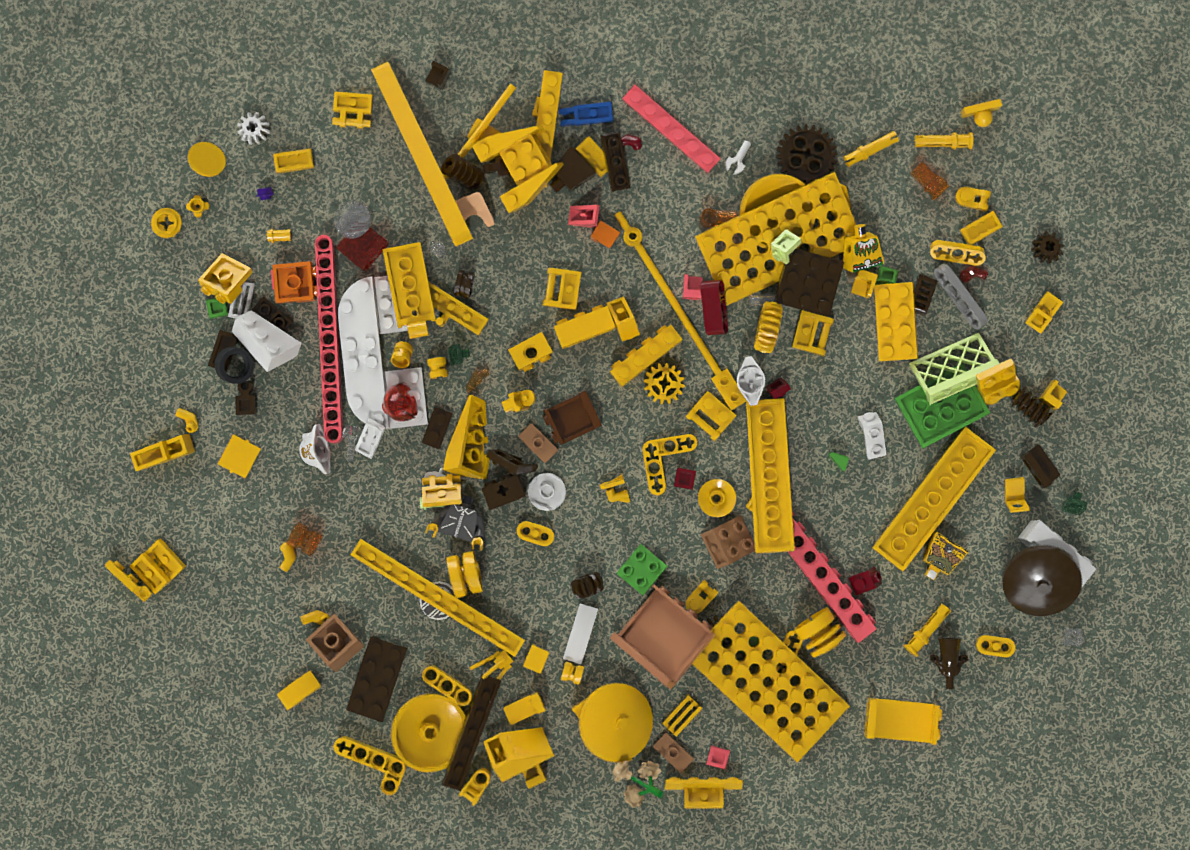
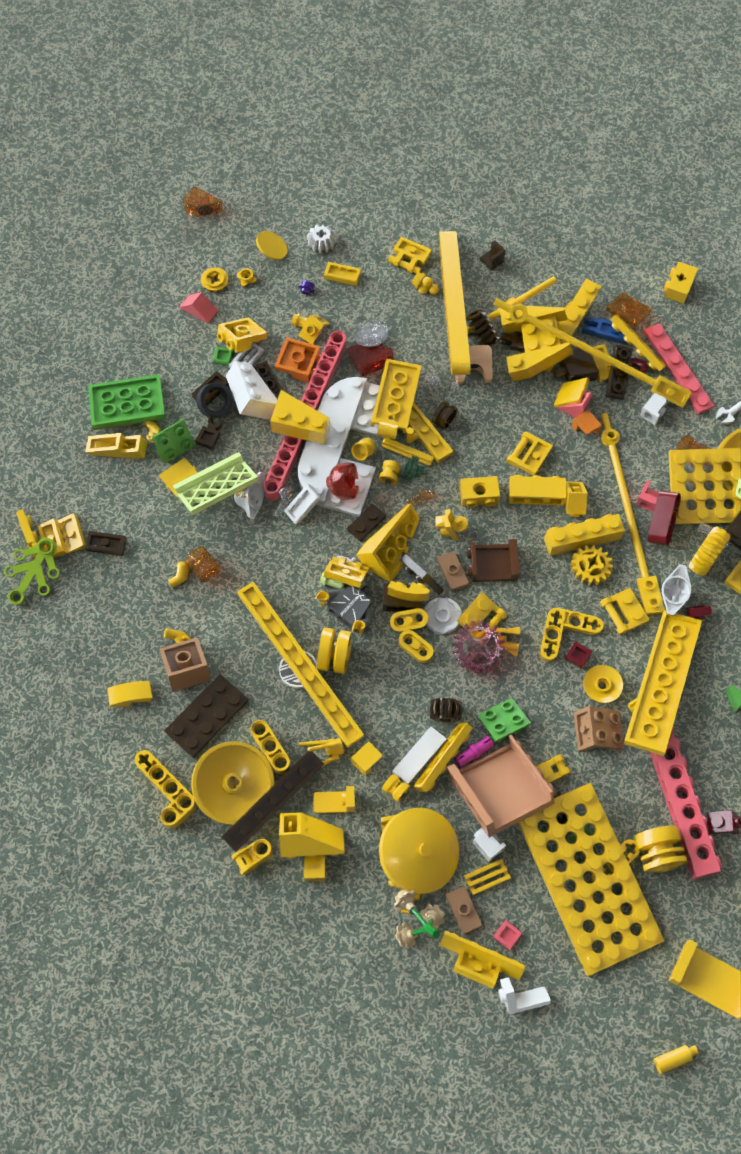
camera: 25 degrees right, 20 degrees down
none -> lime plant [4,538,60,605]
none -> dark brown plate [84,531,127,556]
none -> bright green plate [88,374,166,430]
none -> bright green hinge [152,419,196,464]
none -> yellowish green fence [173,452,259,515]
none -> coral slope [180,292,218,323]
none -> clear orange slope [182,186,223,216]
none -> yellow wedge [270,390,330,445]
none -> yellow bracket [298,314,330,344]
none -> yellow axle [382,438,434,466]
none -> yellow slope [388,581,430,601]
none -> yellow plate [390,608,429,631]
none -> yellow piece [411,272,439,295]
none -> yellow plate [413,723,473,792]
none -> clear pink gear [452,620,505,673]
none -> dark pink pin [454,736,494,768]
none -> yellow plate [456,592,507,644]
none -> white brick [473,828,506,862]
none -> yellow bar [493,298,692,408]
none -> white bracket [498,978,551,1015]
none -> yellow piece [553,378,590,408]
none -> clear orange plate [606,292,652,328]
none -> yellow plate [610,314,666,371]
none -> white brick [640,393,667,425]
none -> yellow cylinder [653,1045,699,1074]
none -> yellow brick [663,261,698,304]

